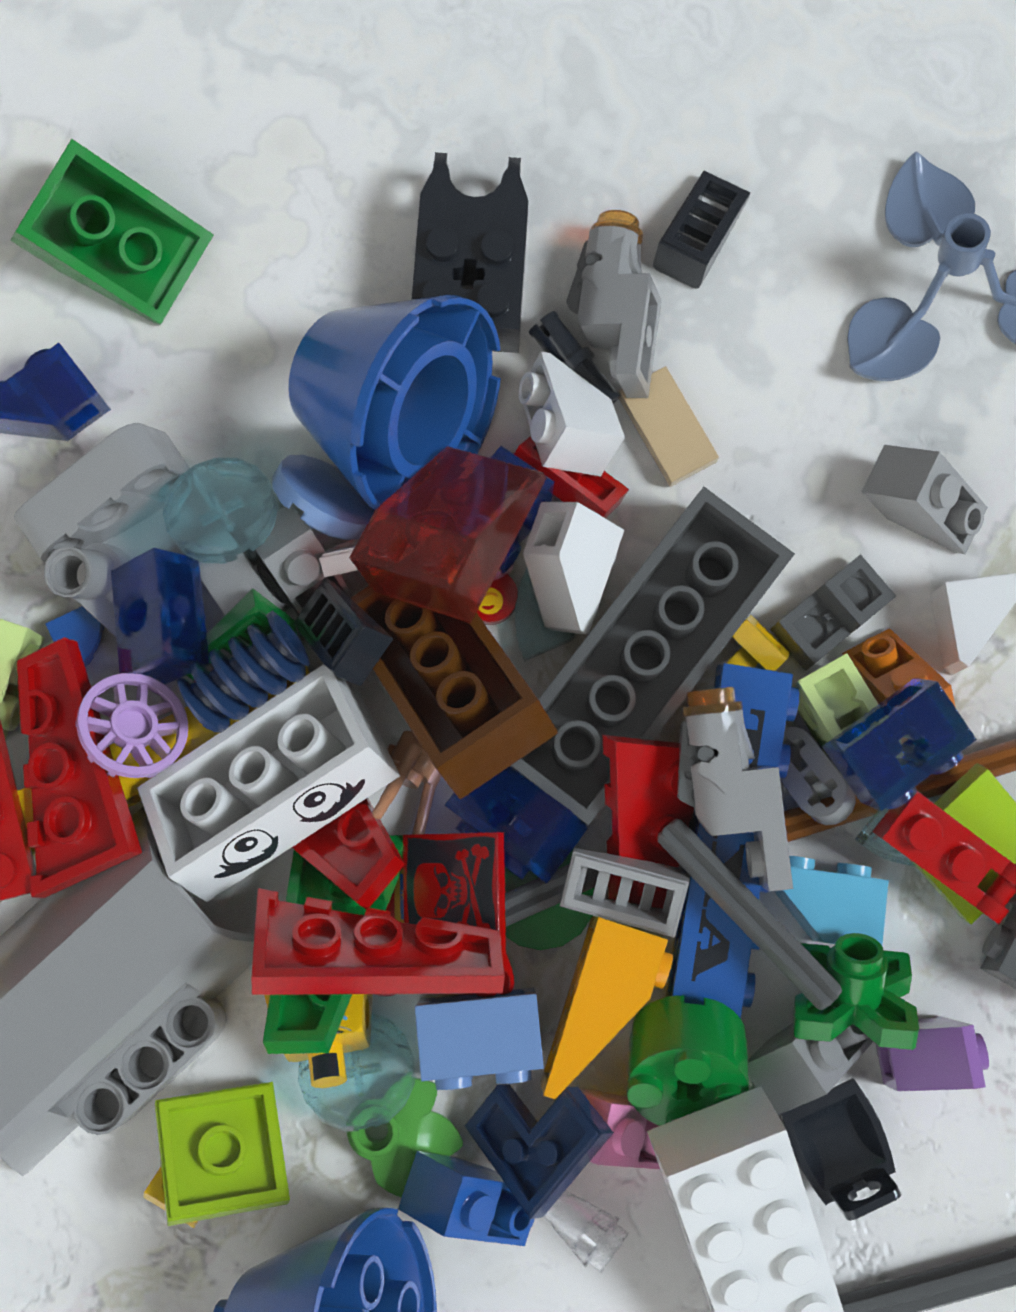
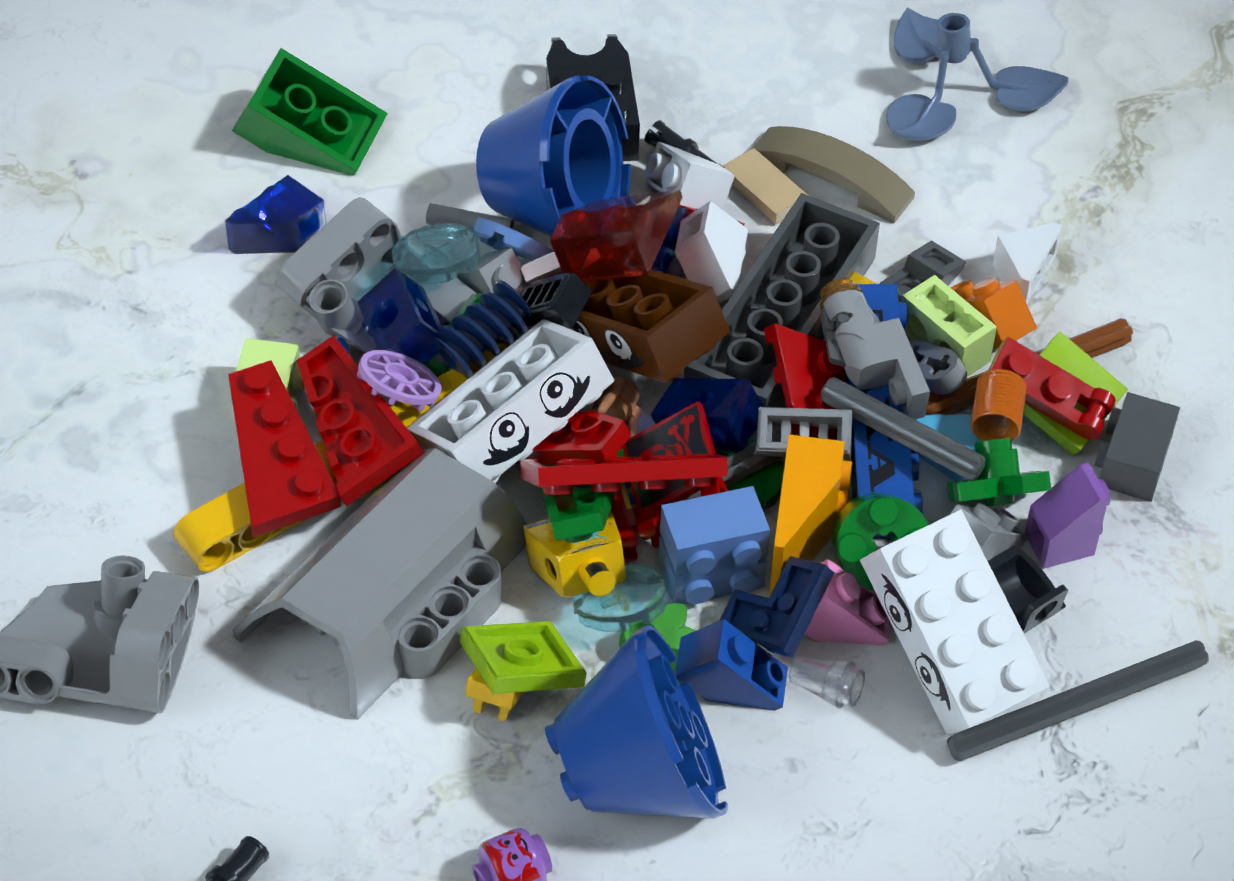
camera: 10 degrees left, 30 degrees down
light grey plate [566,210,661,398] -> none
black slope [653,170,751,289] -> none
clear blue brick [822,678,977,811] -> none
light grey slope [861,445,988,554] -> none
none -> light grey piece [426,203,514,233]
none -> dark tan slope [750,126,915,223]
none -> orange piece [970,369,1027,442]

